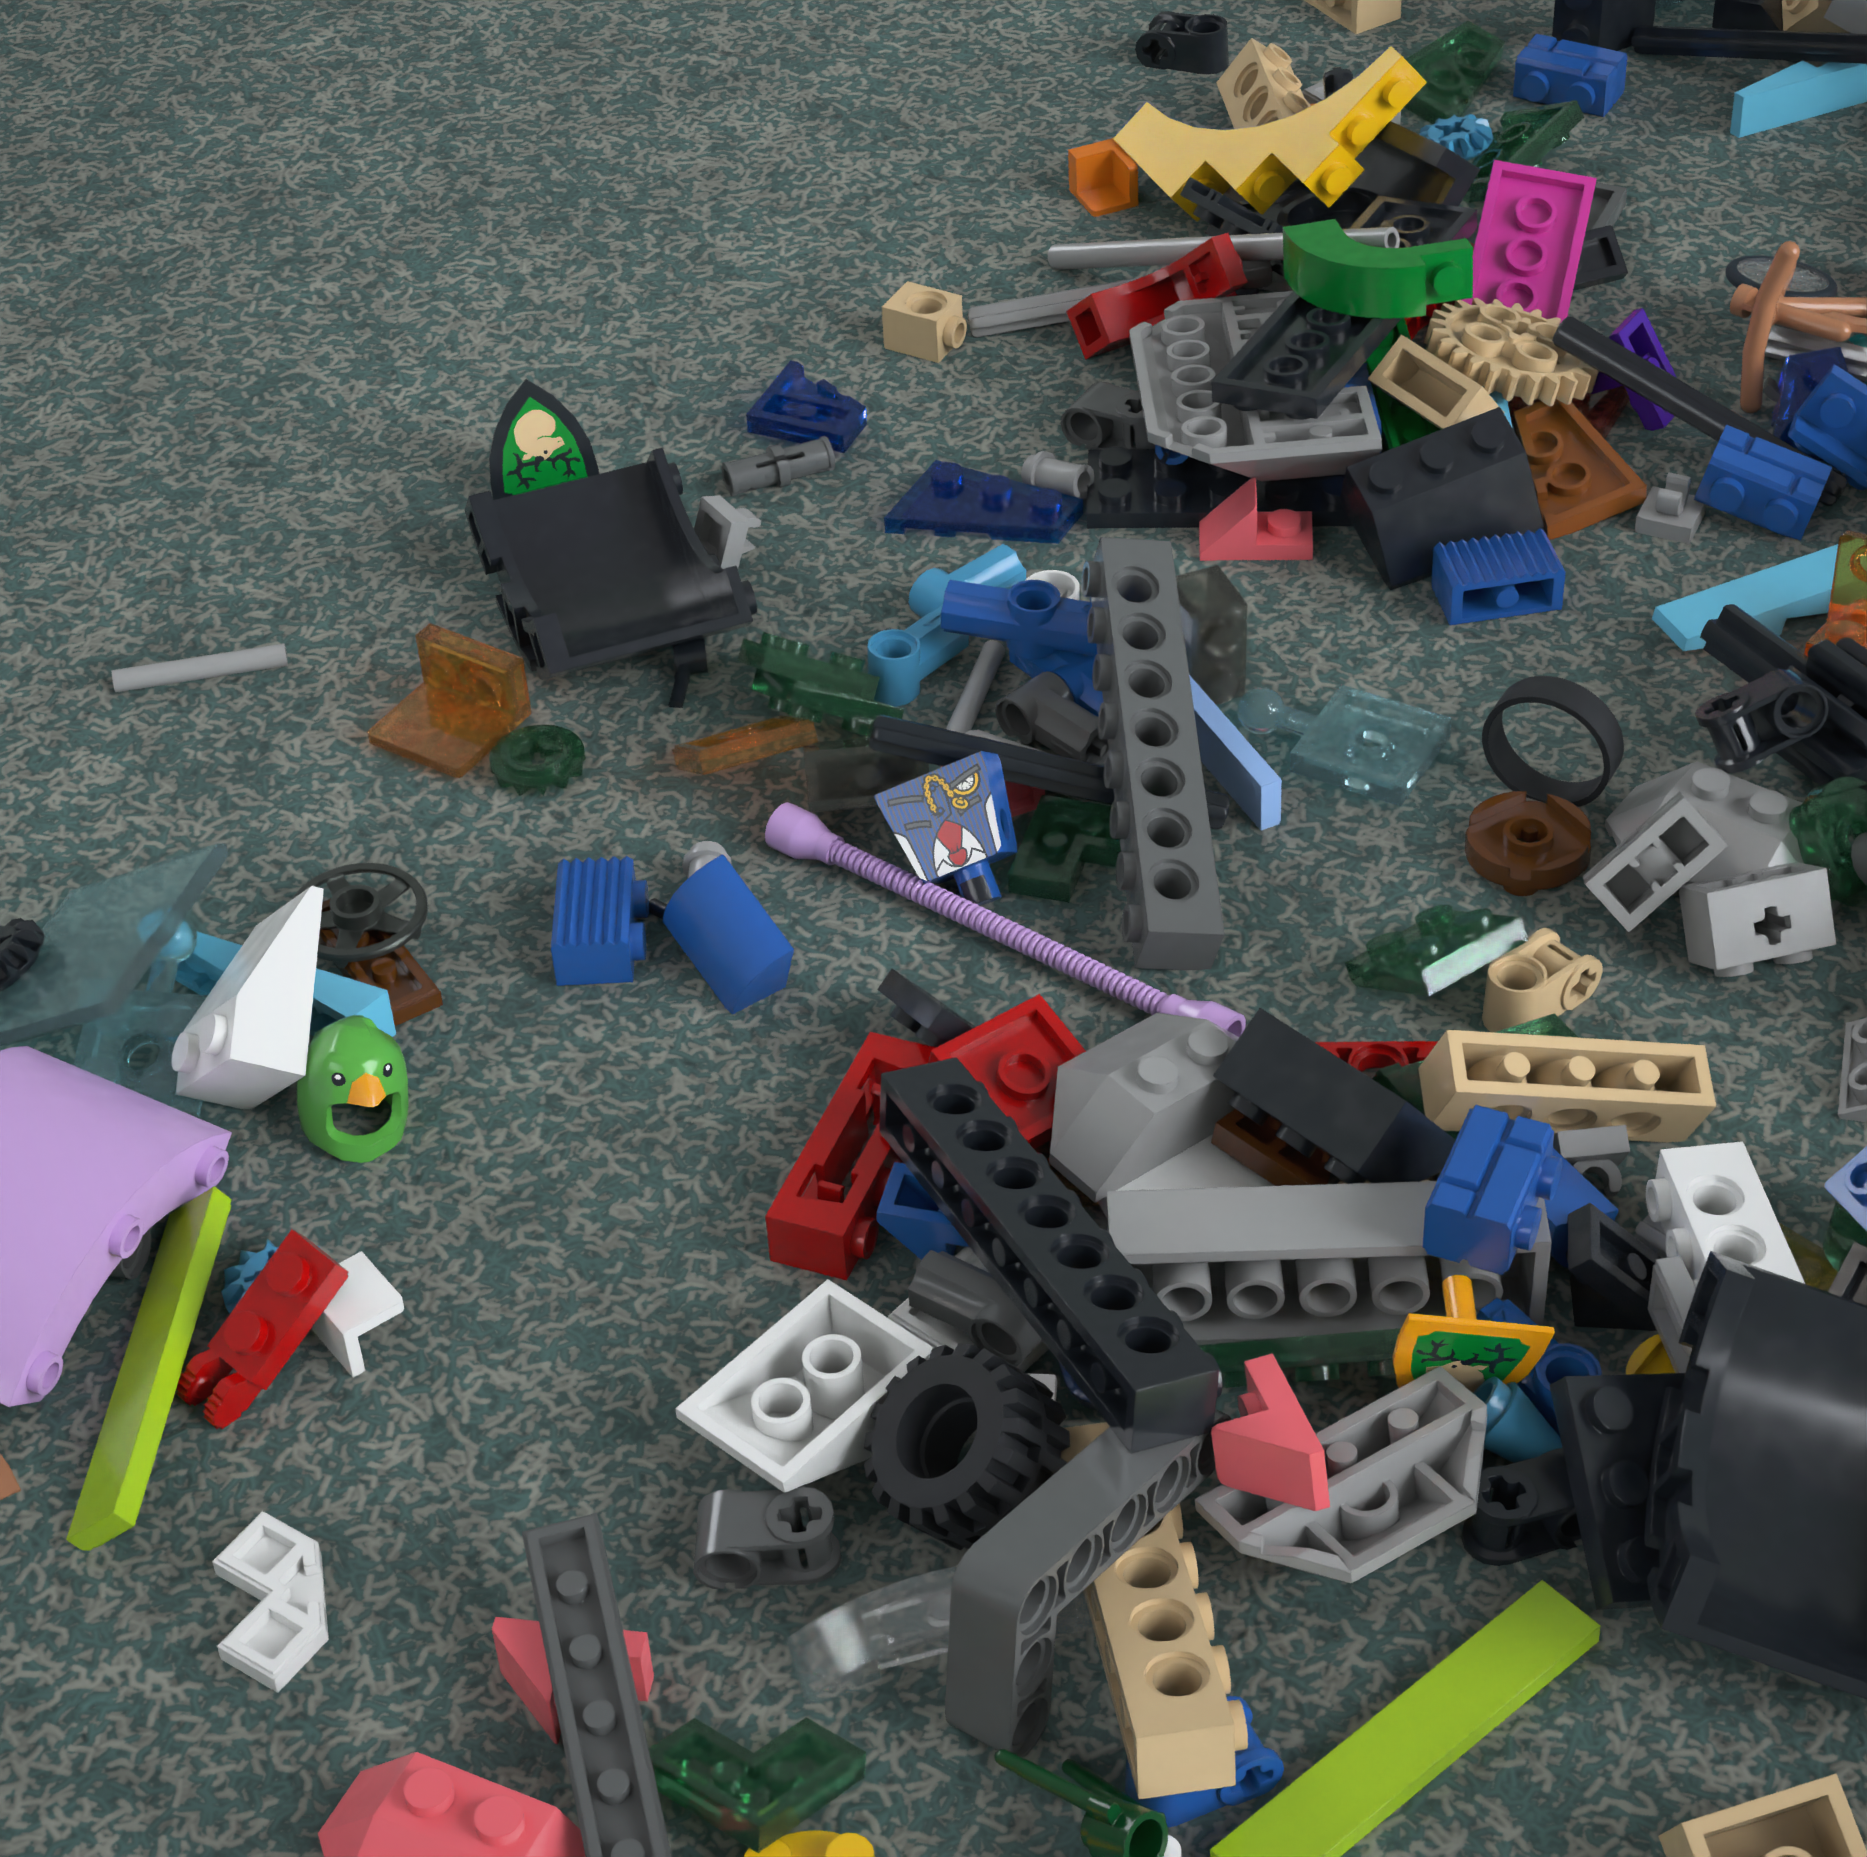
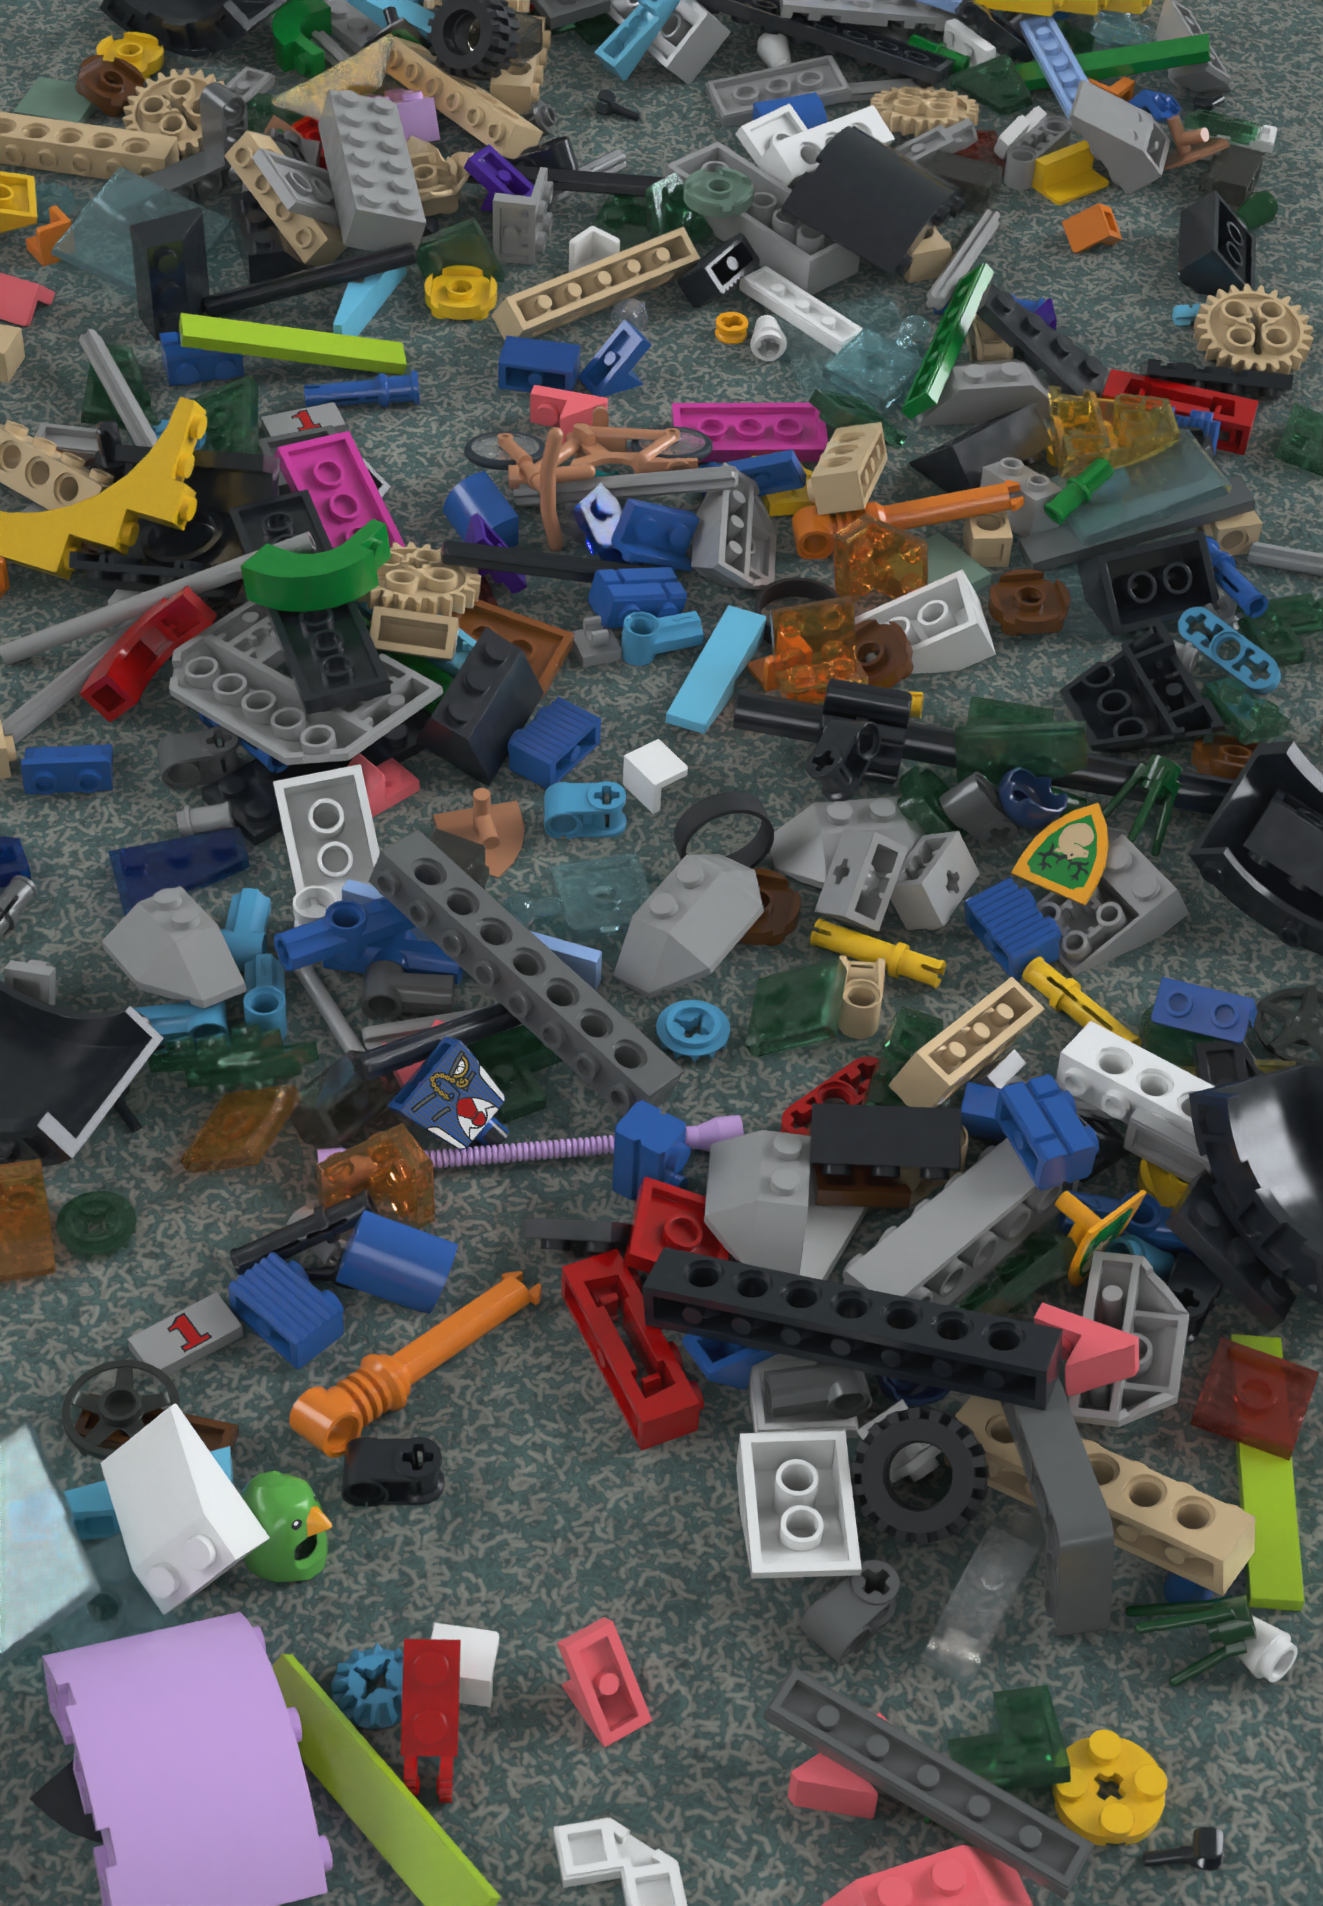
camera: 50 degrees left, 5 degrees up
none -> blue bracket [21,744,114,795]
none -> light grey axle [79,329,158,447]
none -> light grey wedge [102,886,247,1008]
none -> light grey tile [128,1292,243,1383]
none -> dark azure piece [133,1000,229,1050]
none -> lime tile [179,313,407,375]
none -> black pin [230,1189,379,1275]
none -> light grey tile [261,402,346,437]
none -> white slope [273,764,380,901]
none -> orange piece [289,1271,542,1458]
none -> blue pin [304,370,420,408]
none -> clear orange bracket [316,1123,435,1230]
none -> black piece [341,1437,445,1507]
none -> nougat shield [433,788,525,878]
none -> blue brick [443,471,519,548]
none -> dark azure piece [544,781,627,839]
none -> coral slope [557,1617,652,1747]
none -> blue brick [612,1100,691,1200]
none -> light grey wedge [613,854,764,999]
none -> dark azure piece [620,611,704,666]
none -> white panel [623,739,688,814]
none -> dark azure gear [656,1000,730,1063]
none -> yellow pin [810,918,946,989]
none -> blue brick [964,877,1062,981]
none -> yellow pin [1022,956,1142,1047]
none -> clear red tile [1190,1337,1319,1461]

